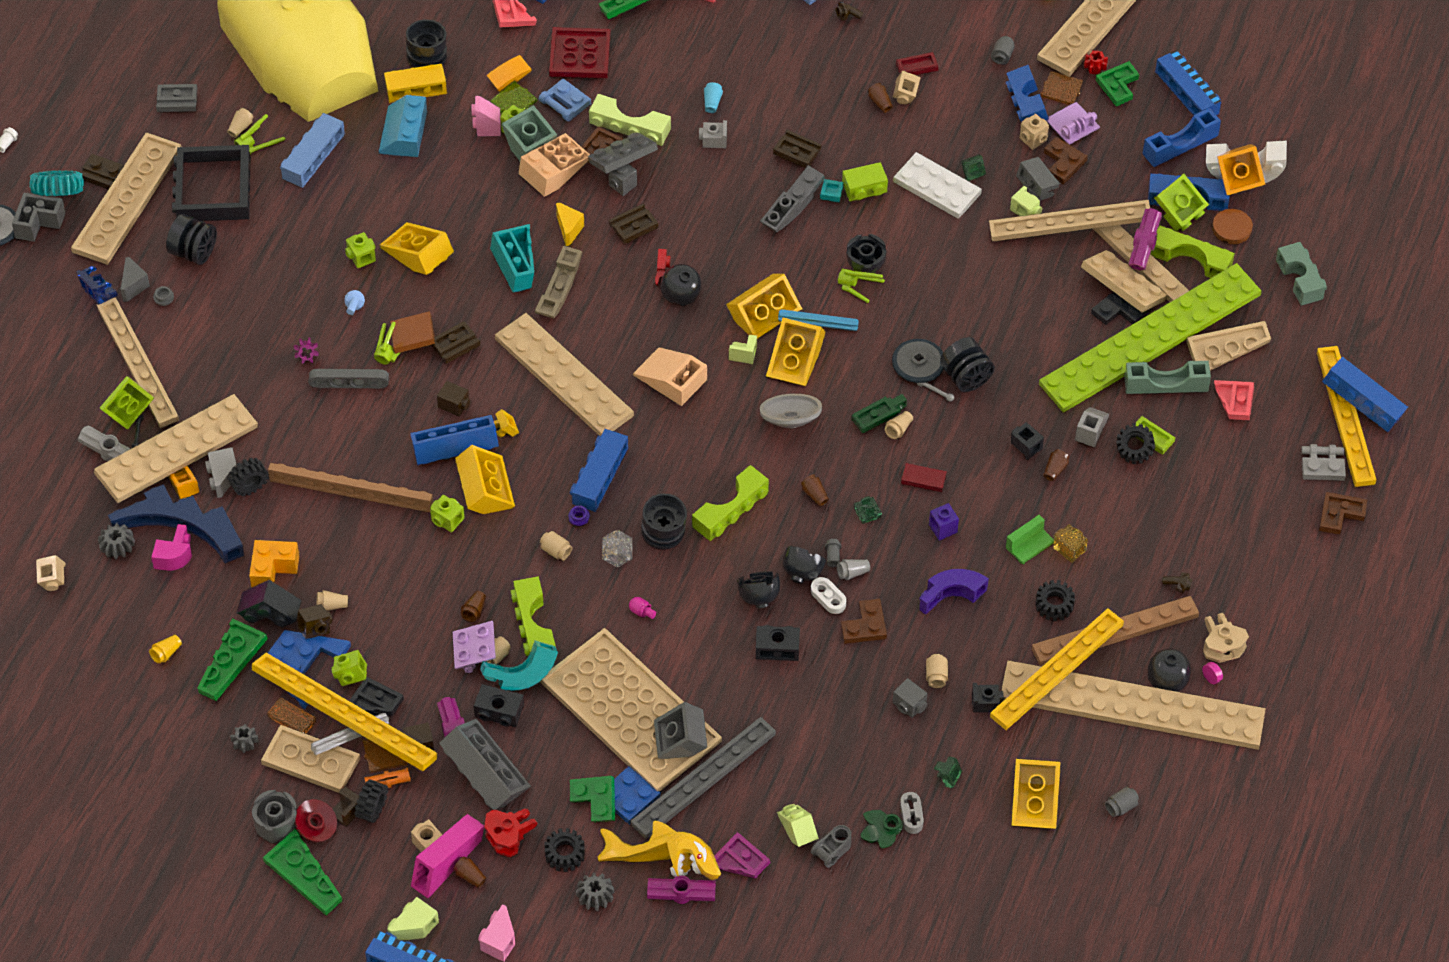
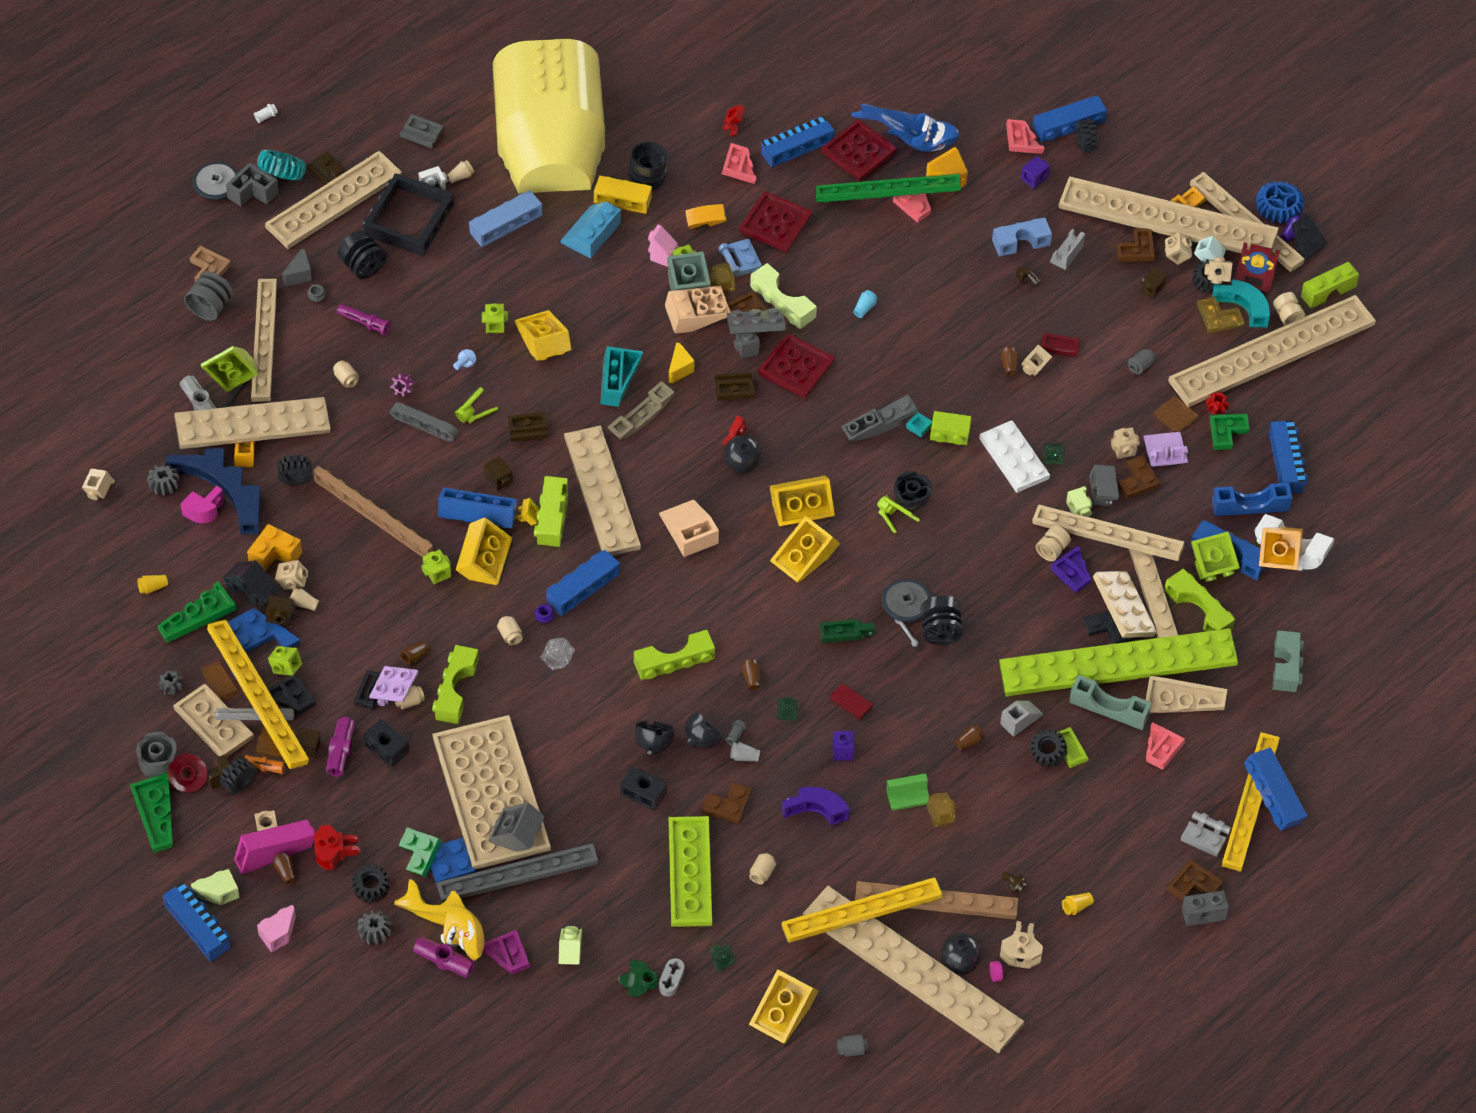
camera: 25 degrees right, 0 degrees up
clear blue hinge [76,266,118,305] -> none
light grey slope [205,448,237,498] -> none
lime plant [234,114,285,154] -> none
dark orange tile [390,311,435,354] -> none
dark grey slope [439,719,531,810] -> none
teal arch [480,640,558,691] -> none
clear neon green piece [490,81,537,113] -> none
dark pink cylinder [629,597,657,619] -> none
black wheel [641,494,687,549] -> none
light grey brick [699,120,727,148] -> none
yellowish green panel [729,335,757,364] -> none
light grey dish [760,394,822,428] -> none
dark brown plate [773,130,822,168] -> none
dark azure axle [778,310,859,331] -> none
white plate [811,577,846,614] -> none
dark grey piece [811,825,852,868] -> none
tan cone [885,411,913,439] -> none
dark grey brick [893,678,927,718] -> none
black brick [971,683,1004,713] -> none
blue arch [1006,65,1049,122] -> none
black brick [1011,422,1044,460] -> none
black tyre [1035,580,1075,621] -> none
magenta piece [1129,208,1162,271] -> none
dark orange tile [1212,209,1253,244] -> none
none -> dark grey wheel [184,271,234,321]
none -> medium nougat plate [190,246,231,282]
none -> tan brick [275,560,308,590]
none -> tan brick [333,361,359,388]
none -> magenta pin [337,303,392,336]
none -> black tile [354,670,381,710]
none -> white bracket [418,166,448,190]
none -> lime wedge [534,476,568,547]
none -> lime plate [669,816,712,927]
none -> clear yellow brick [709,263,735,293]
none -> dark red plate [758,333,835,399]
none -> tan wheel [1036,525,1071,561]
none -> dark purple wing [1050,546,1091,593]
none -> yellow cone [1062,892,1094,915]
none -> dark grey brick [1182,890,1229,926]

